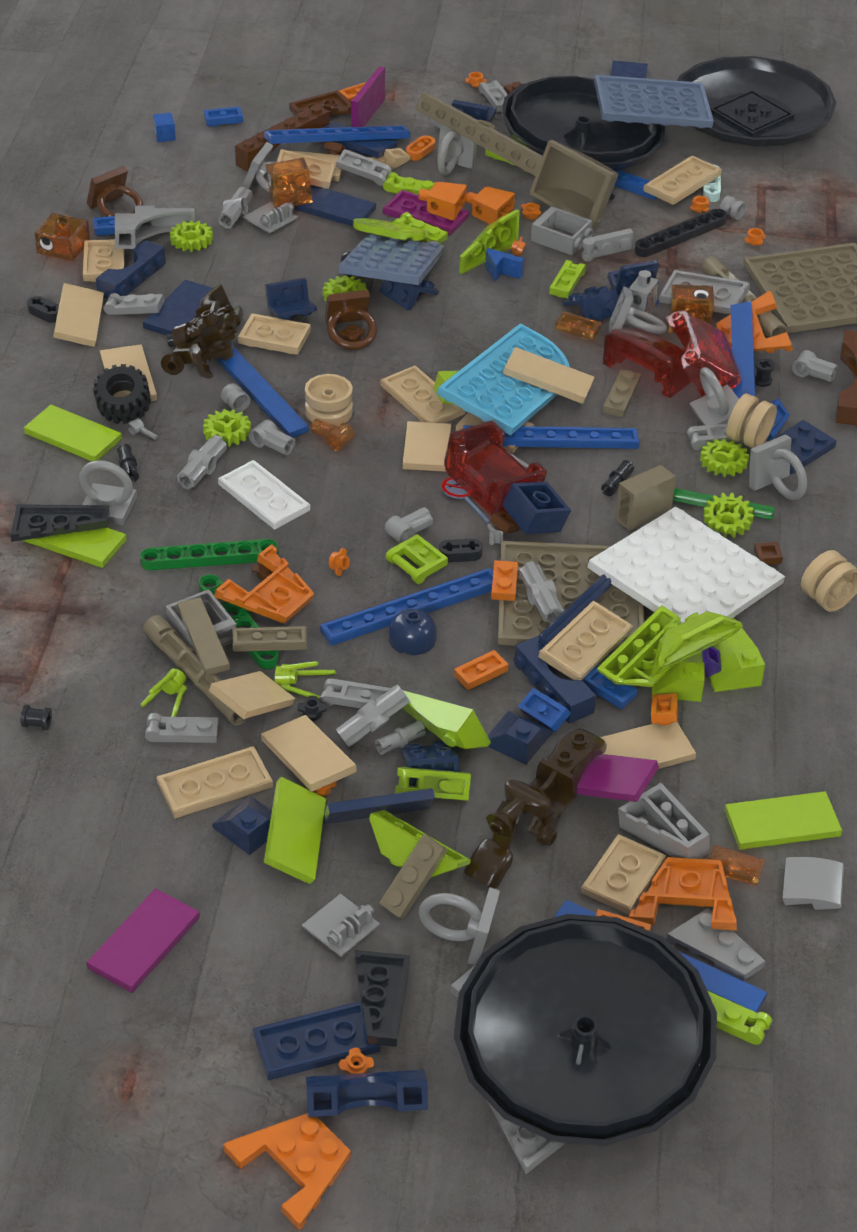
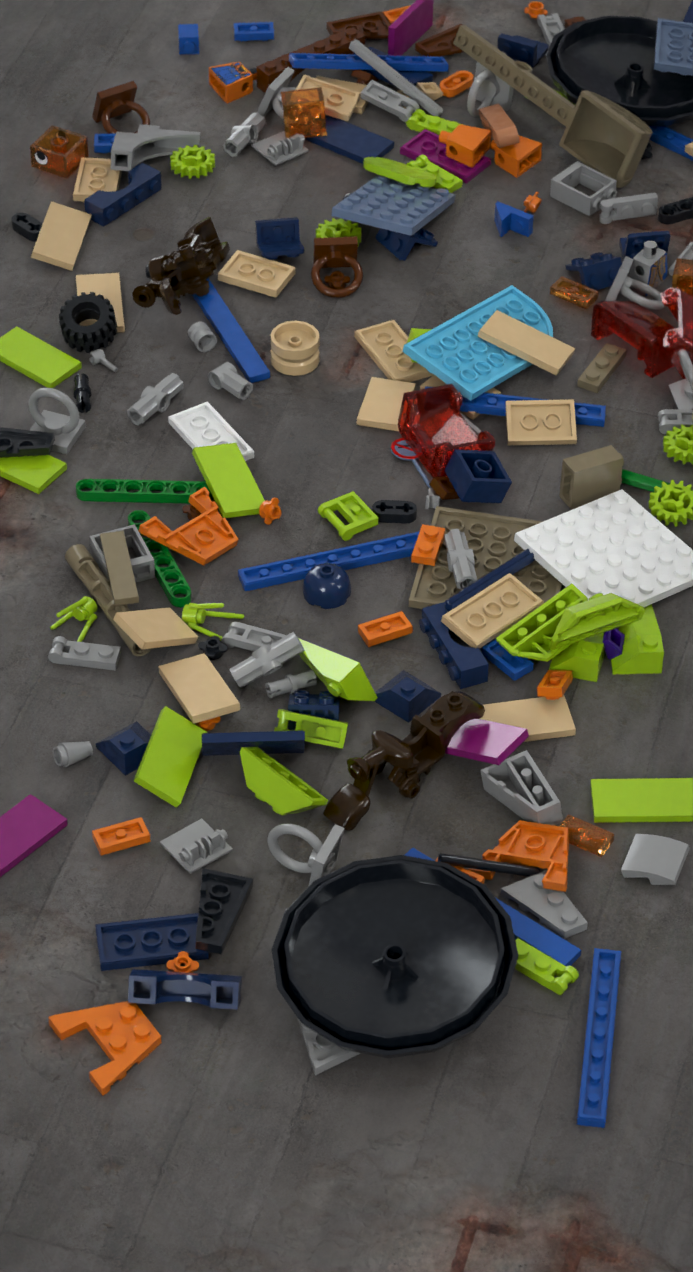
camera: 10 degrees right, 0 degrees up
light grey plate [103,293,165,315] -> none
dark blue tile [143,280,213,335] -> none
tan tile [156,746,273,819] -> none
lime gear [203,409,251,447] -> none
dark tan tile [233,626,307,652] -> none
clear orange pin [311,419,355,451] -> none
dark tan plate [379,834,448,919] -> none
light grey piece [384,507,433,544] -> none
lime wedge [459,209,520,274] -> none
blue plate [518,688,571,732] -> none
orange plate [521,202,541,220] -> none
lime plate [549,260,586,298] -> none
tan tile [581,834,666,915] -> none
black pin [601,460,634,496] -> none
none -> light grey cone [53,741,93,767]
none -> orange plate [92,817,150,856]
none -> lime tile [192,443,265,518]
none -> orange torso [209,62,257,103]
none -> light grey axle [349,39,444,117]
none -> reddish brown wing [415,24,464,57]
none -> black piece [438,853,540,877]
none -> nougat beam [479,103,520,148]
none -> tan plate [505,399,577,446]
none -> blue tile [577,948,621,1128]

